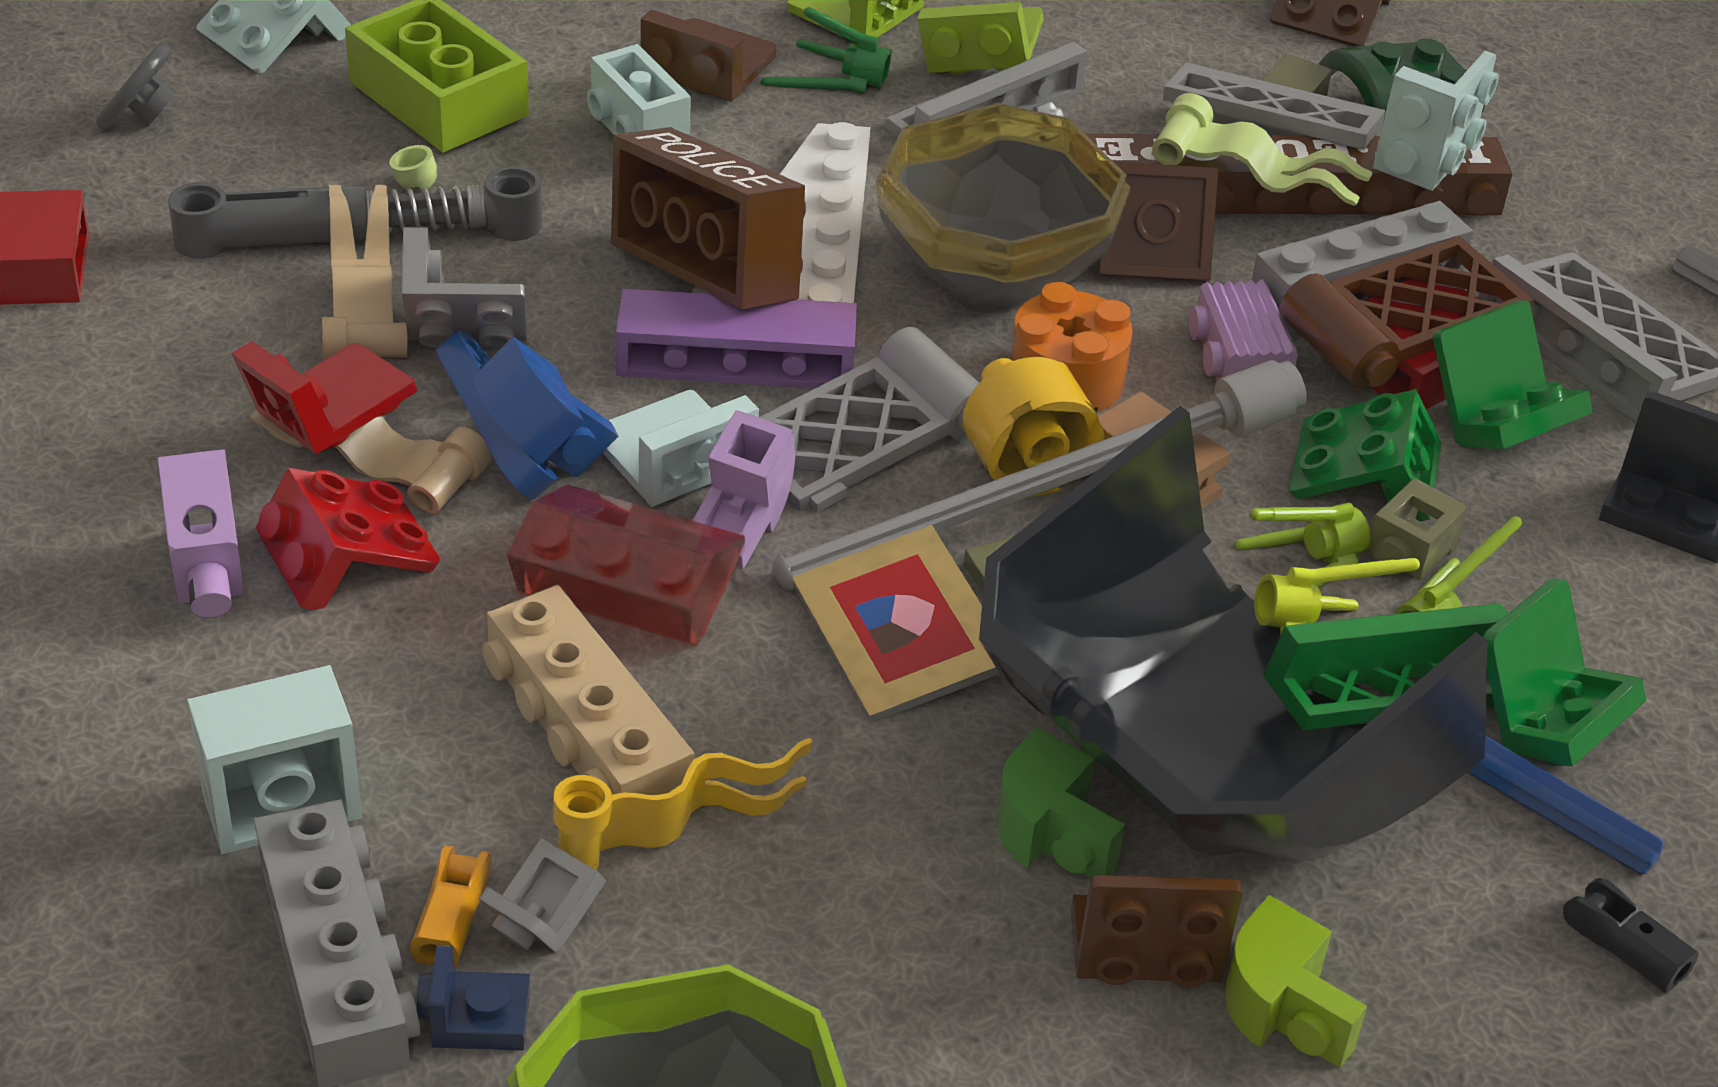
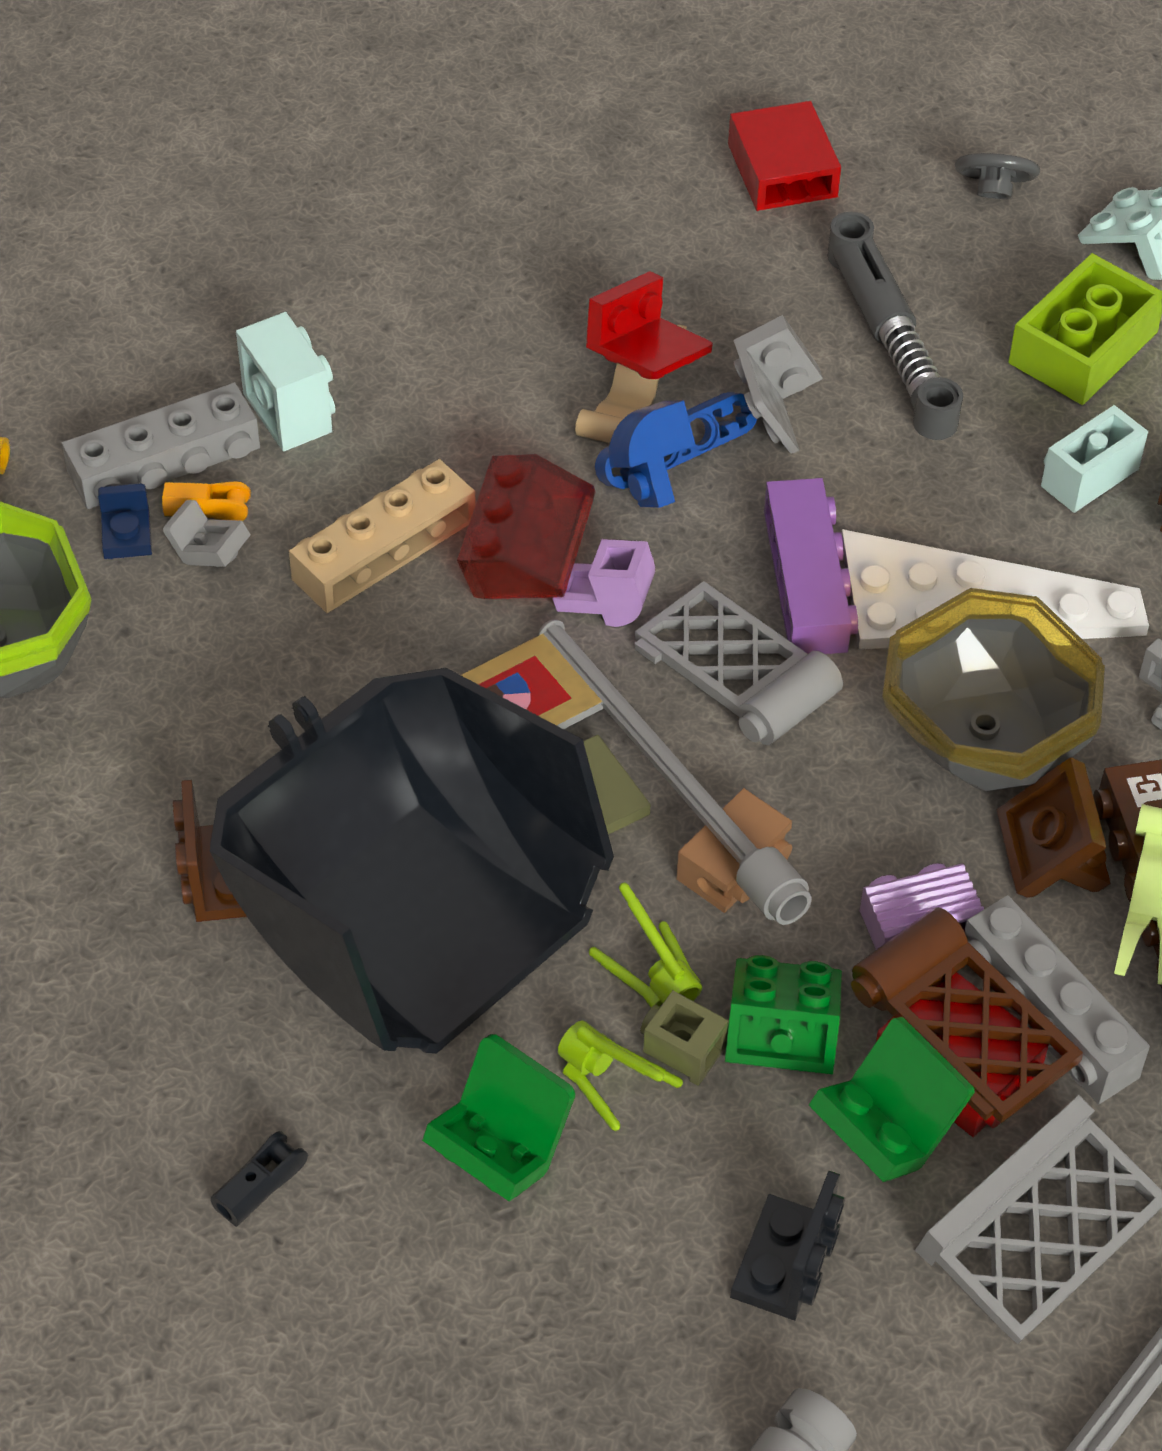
camera: 85 degrees right, 10 degrees up
lavender torso [158,449,244,618] -> none
red bracket [255,468,440,610] -> none
tan flag [322,185,407,361] -> none
yellowish green hinge [389,145,437,190] -> none
yellow flag [552,738,812,870] -> none
light aqua bracket [603,390,759,507] -> none
reddish brown brick [611,127,806,309] -> none
yellow brick [962,357,1104,497] -> none
orange brick [1010,282,1133,412] -> none
lime brick [1225,895,1367,1068] -> none
neon yellow plant [1254,558,1420,634] -> none
green fence [1264,603,1508,731] -> none
blue axle [1468,736,1664,874] -> none

